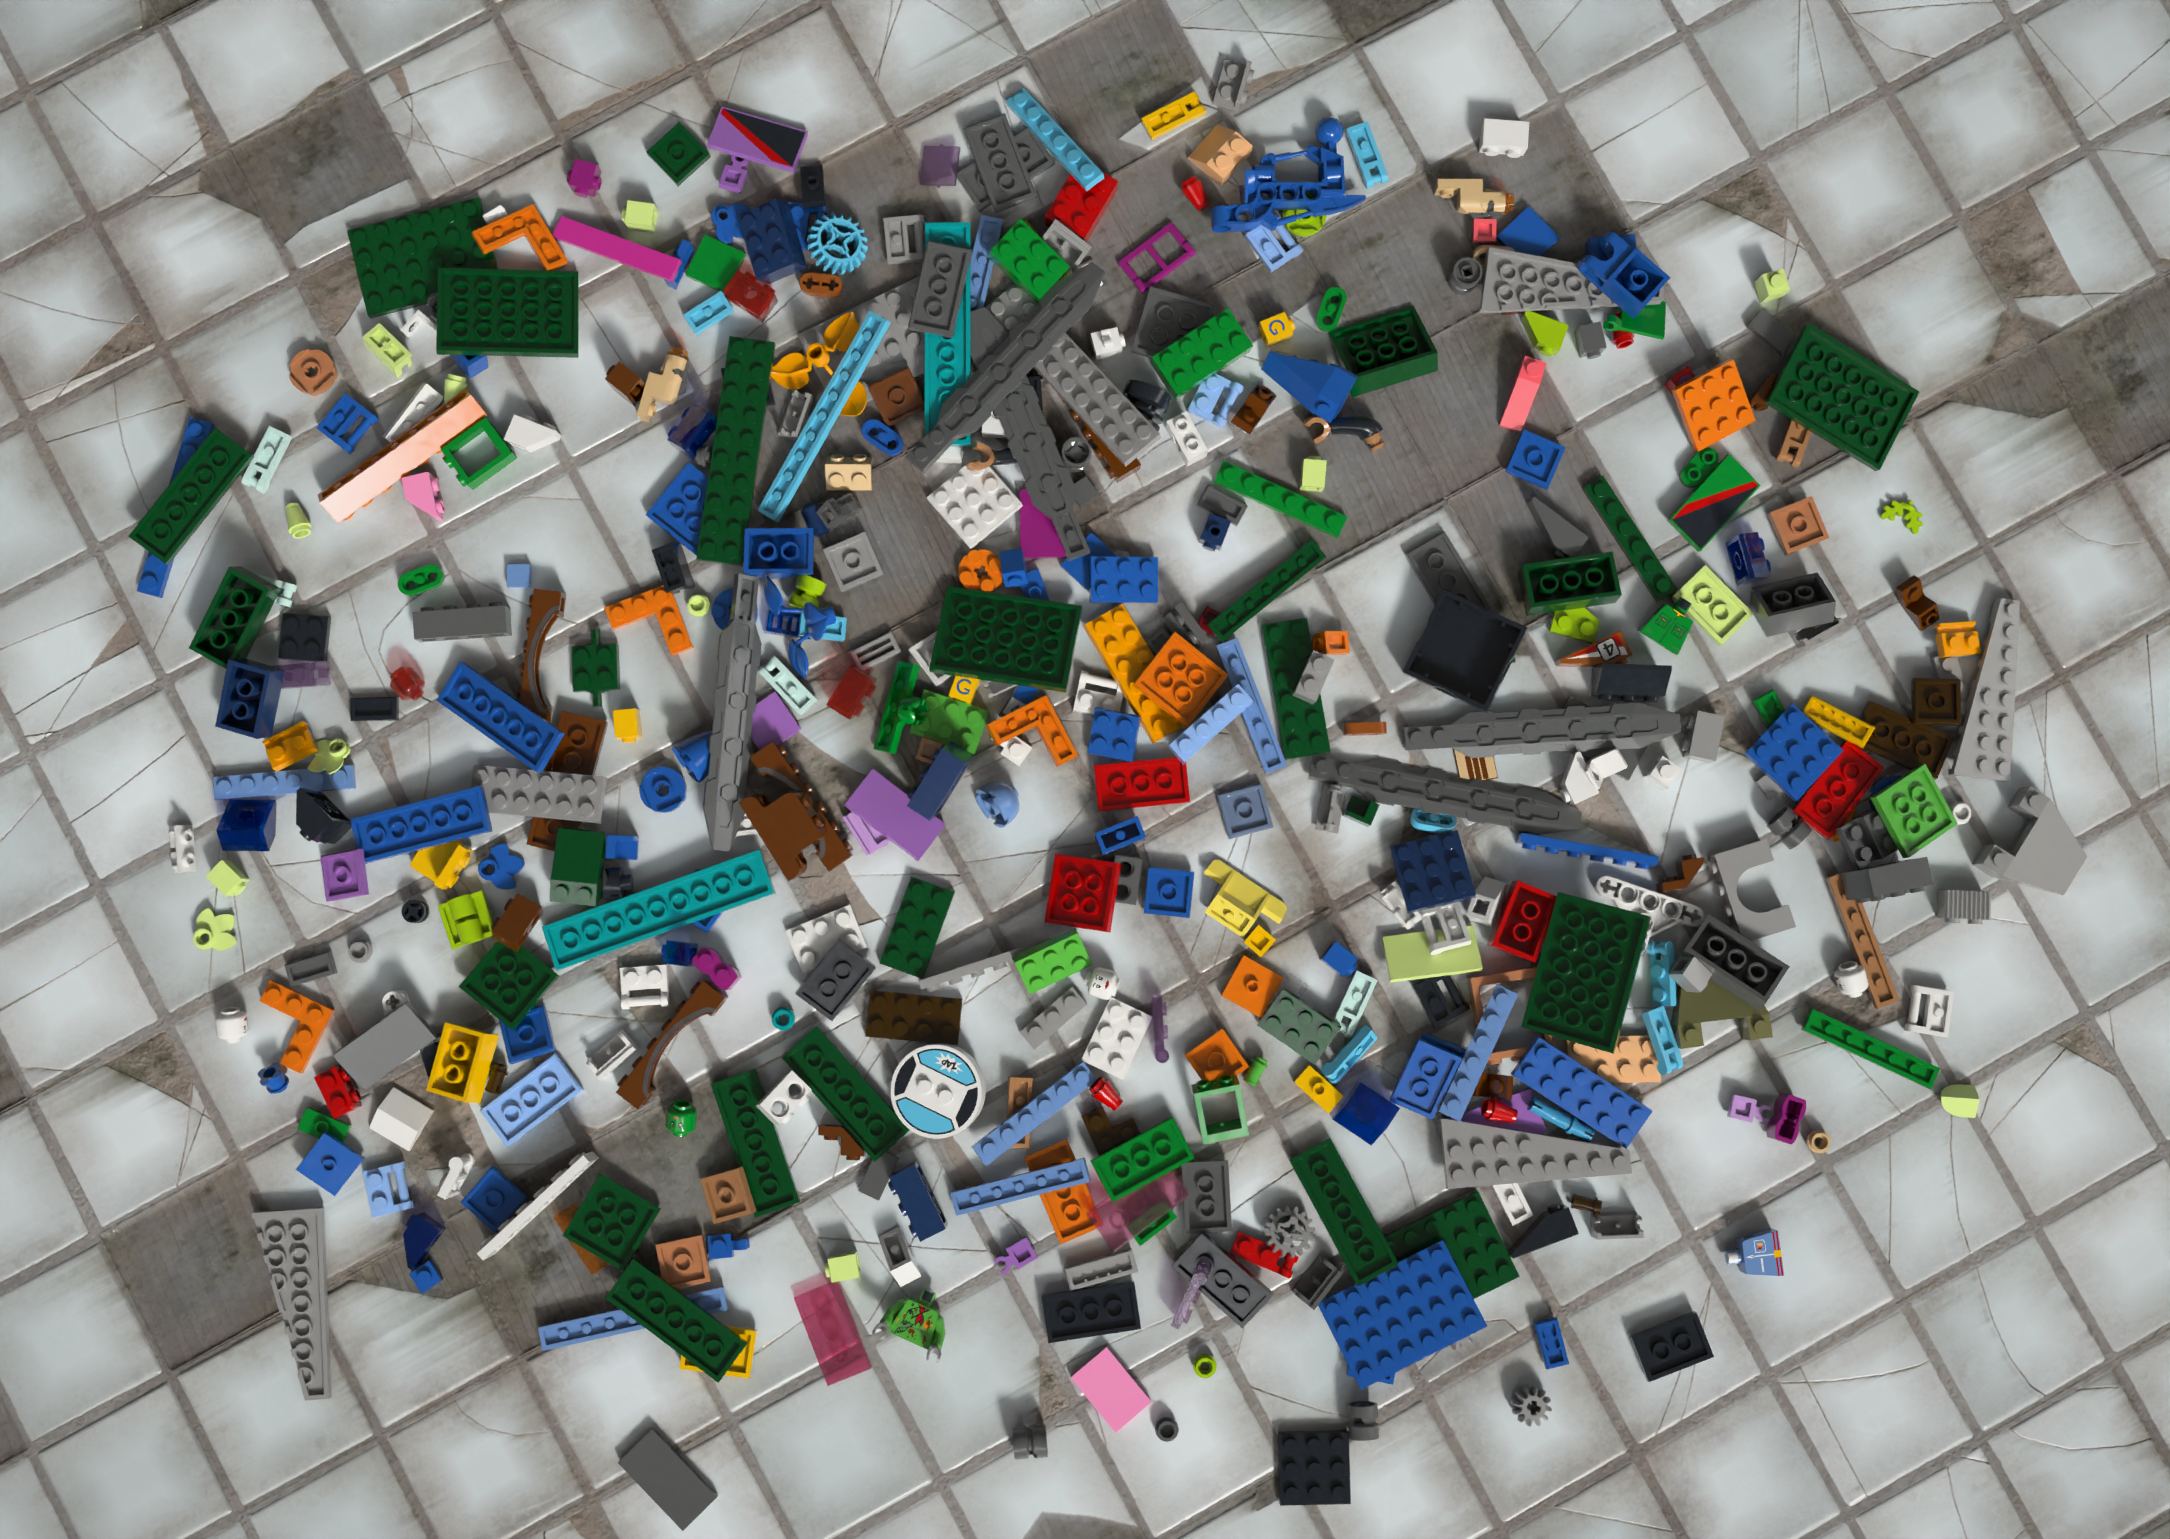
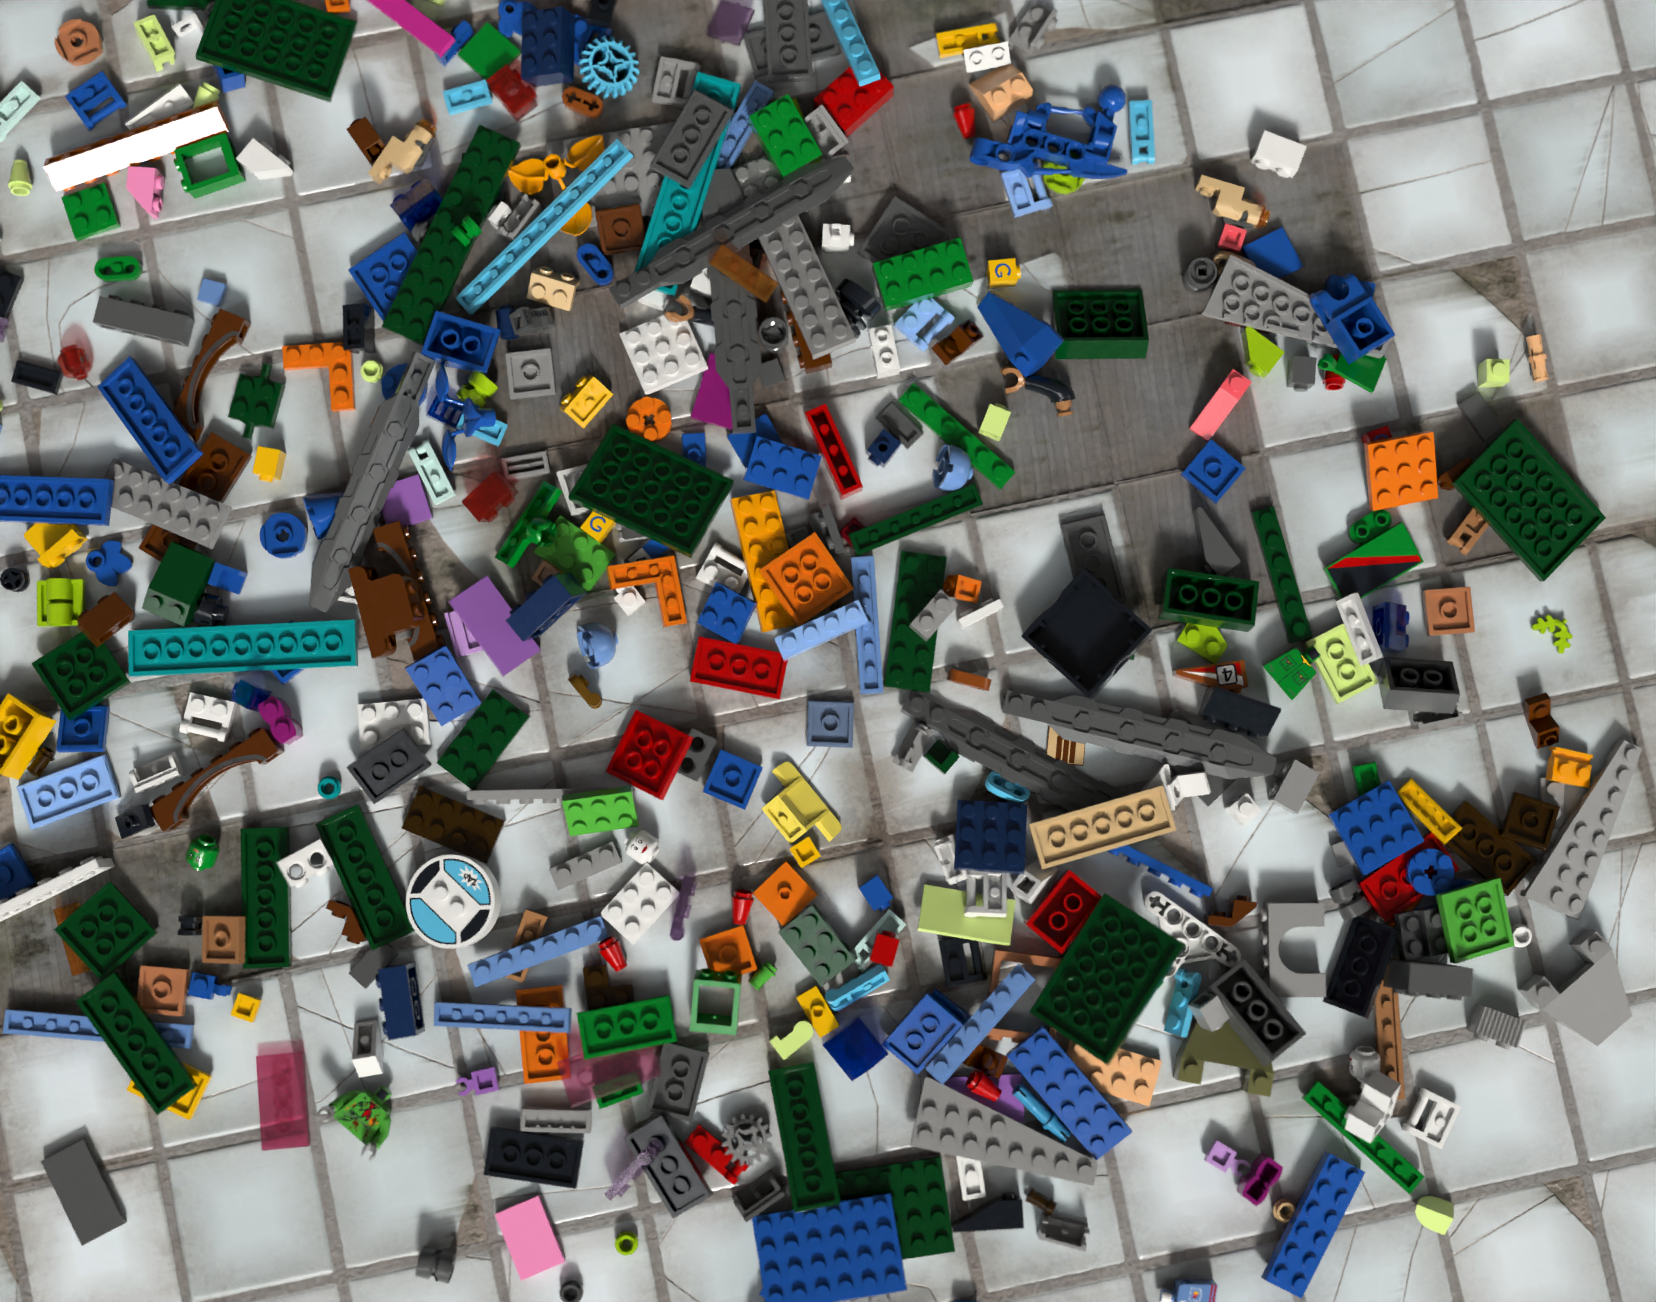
camera: 20 degrees right, 0 degrees up
yellowish green brick [825,1251,861,1283] -> none
blue brick [1000,548,1028,587] -> none
blue brick [1094,816,1146,856] -> none
magenta window [1118,222,1196,294] -> none
green plate [1316,287,1347,332] -> none
medium azure plate [1641,1005,1683,1075] -> none
none -> green plate [61,183,121,241]
none -> black plate [115,804,155,839]
none -> black wheel [177,916,202,936]
none -> yellow plate [230,992,262,1023]
none -> blue plate [405,644,482,726]
none -> green wheel [450,215,482,247]
none -> white plate [488,201,512,229]
none -> yellow bracket [559,374,613,428]
none -> pearl gold plate [567,673,602,709]
none -> clear orange tile [709,244,779,303]
none -> red cone [731,889,754,925]
none -> yellowish green leg [769,1019,813,1060]
none -> red brick [804,403,863,500]
none -> red brick [869,930,900,967]
none -> medium blue cylinder [933,444,974,491]
none -> white plate [957,598,1004,629]
none -> white hinge [963,41,1011,73]
none -> tan plate [1028,785,1176,869]
none -> blue plate [1261,1151,1365,1299]
none -> black plate [1323,916,1400,1019]
none -> white plate [1336,593,1383,666]
none -> white brick [1345,1070,1401,1143]
none -> blue plate [1405,849,1454,895]
none -> light nougat pin [1526,334,1549,382]

